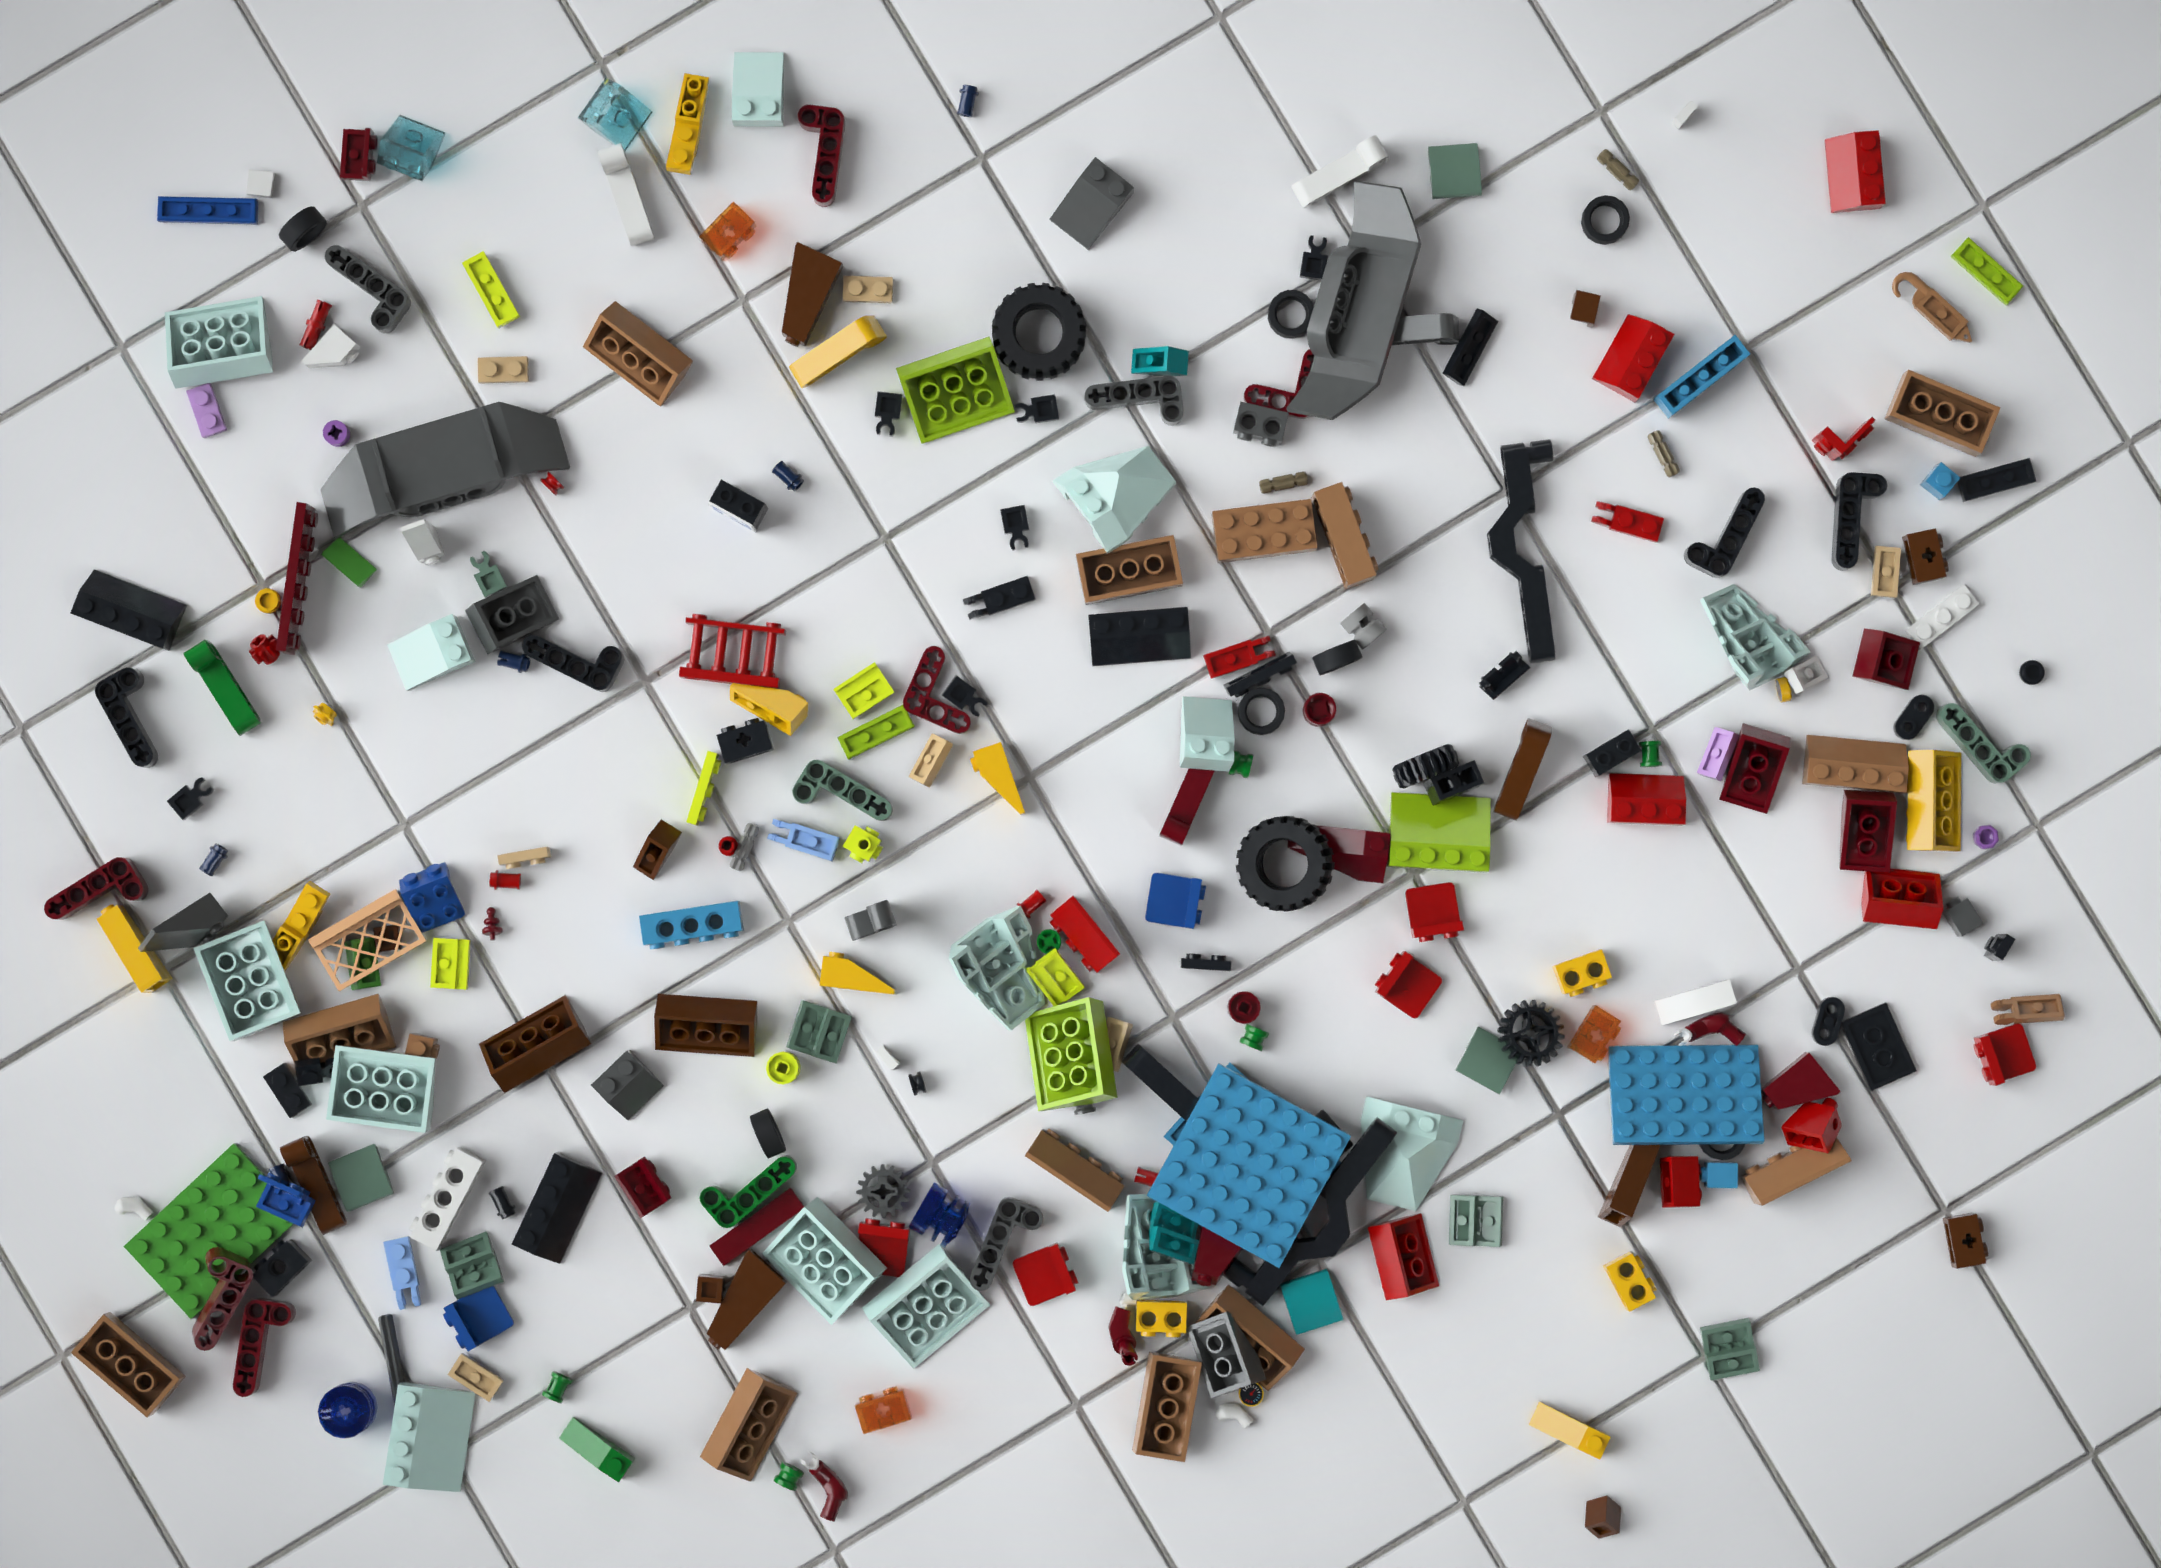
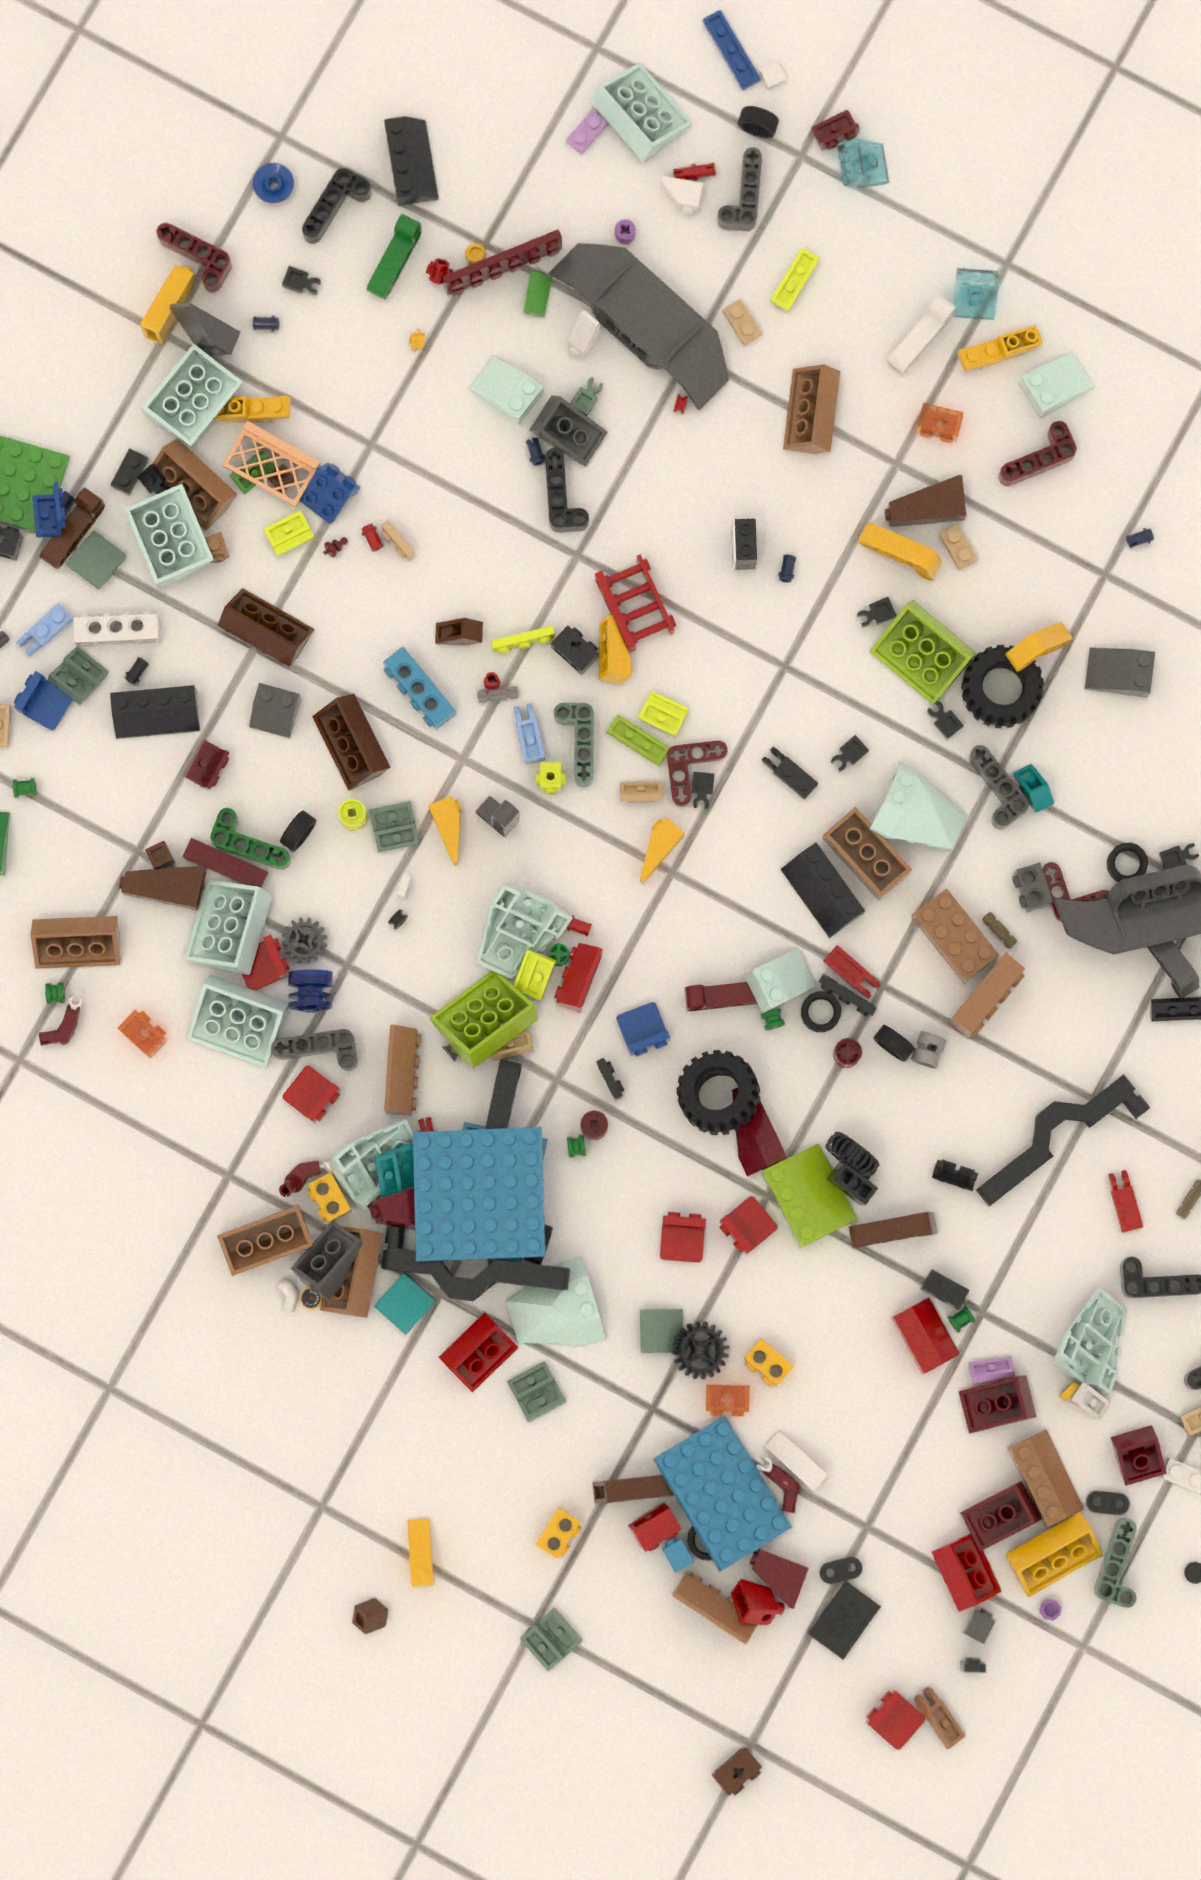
camera: 60 degrees right, 5 degrees down
none -> blue dish [253,163,294,203]
none -> yellow beam [1005,622,1073,672]

